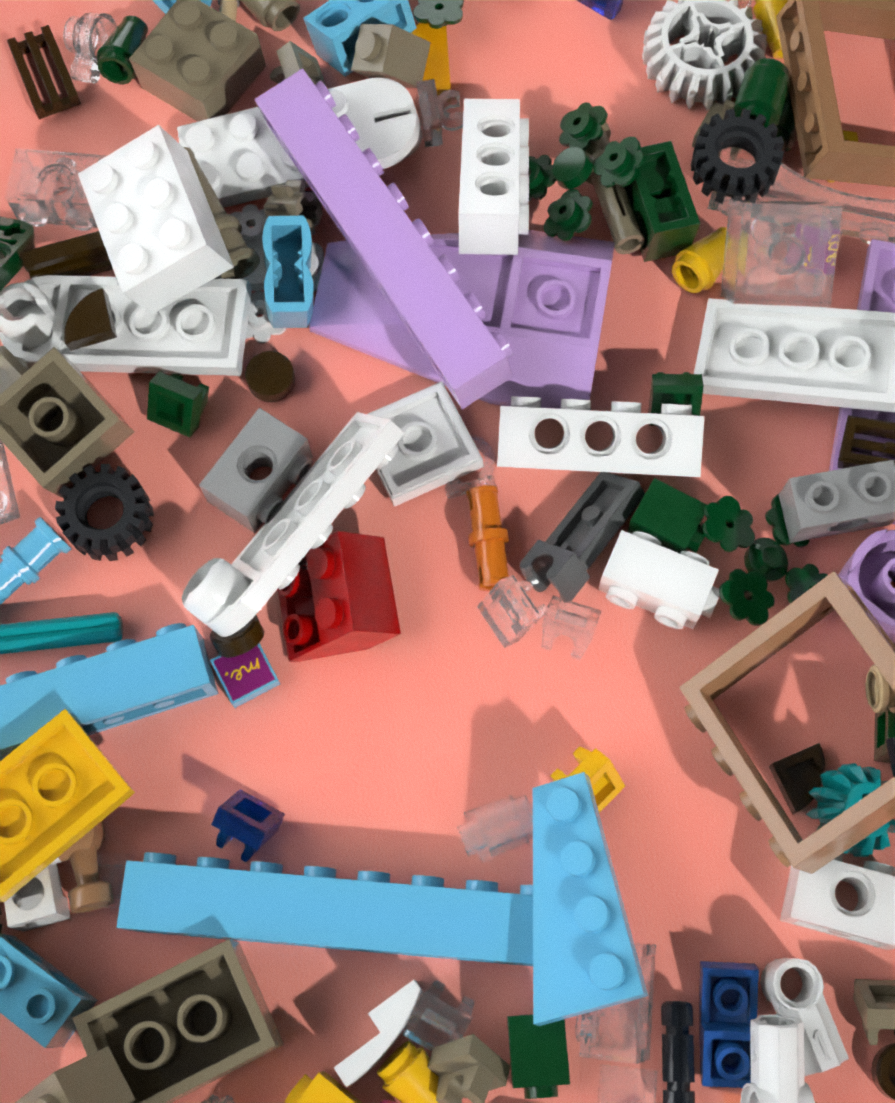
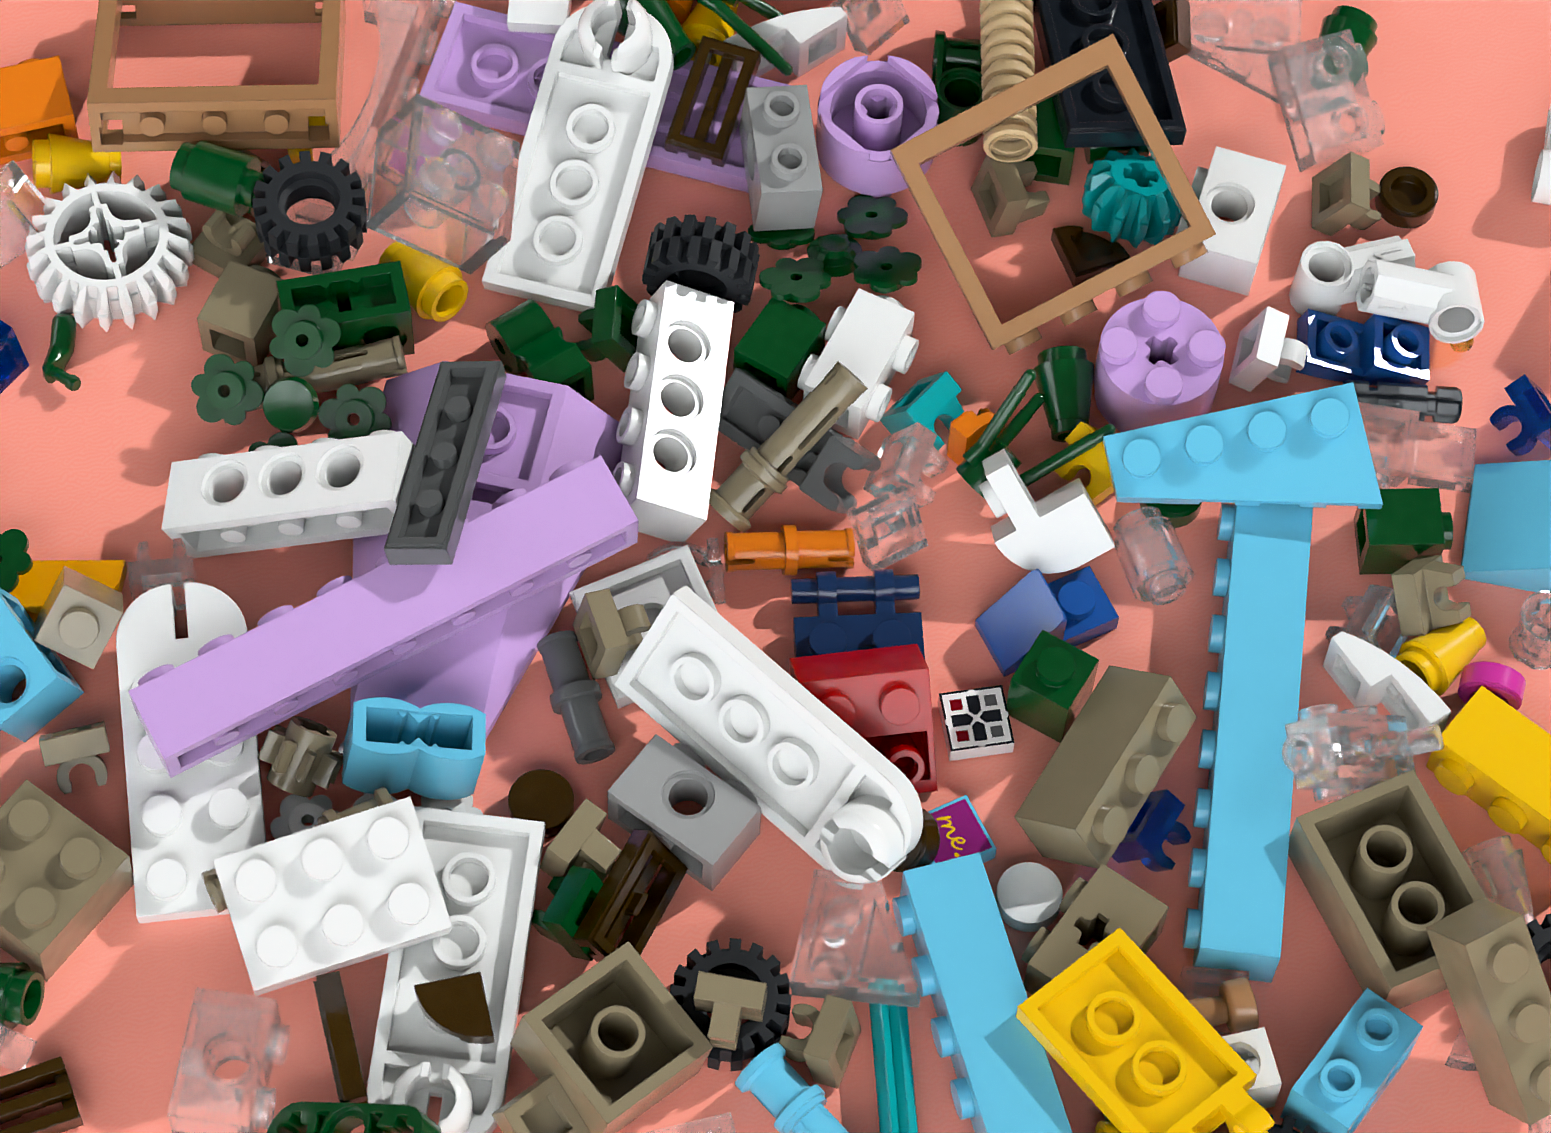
camera: 95 degrees left, 10 degrees down
none -> dark green piece [42,313,81,391]
none -> dark tan brick [197,260,284,366]
none -> dark grey tile [384,361,507,565]
none -> dark green leg [485,299,594,402]
none -> dark grey pin [537,630,615,765]
none -> dark tan tile [540,798,622,882]
none -> dark tan tile [572,588,651,680]
none -> dark brown tile [572,829,688,962]
none -> black tyre [642,215,760,313]
none -> dark tan tile [694,971,767,1051]
none -> dark tan pin [709,361,868,533]
none -> dark tan tile [779,994,862,1089]
none -> clear wing [789,869,921,1008]
none -> dark blue plate [790,569,925,659]
none -> teal tile [880,371,964,455]
none -> tile [938,685,1015,761]
none -> orange tile [947,408,1005,465]
none -> dark green plant [956,369,1116,499]
none -> dark tan tile [971,154,1050,237]
none -> blue slope [975,566,1119,677]
none -> white brick [979,449,1115,574]
none -> white tile [995,862,1063,932]
none -> dark green brick [1006,629,1099,743]
none -> dark tan brick [1014,665,1197,869]
none -> dark tan brick [1021,863,1169,995]
none -> dark green cone [1033,346,1094,443]
none -> lavender brick [1093,290,1226,432]
none -> white tile [1228,306,1308,392]
none -> clear brick [1282,704,1444,803]

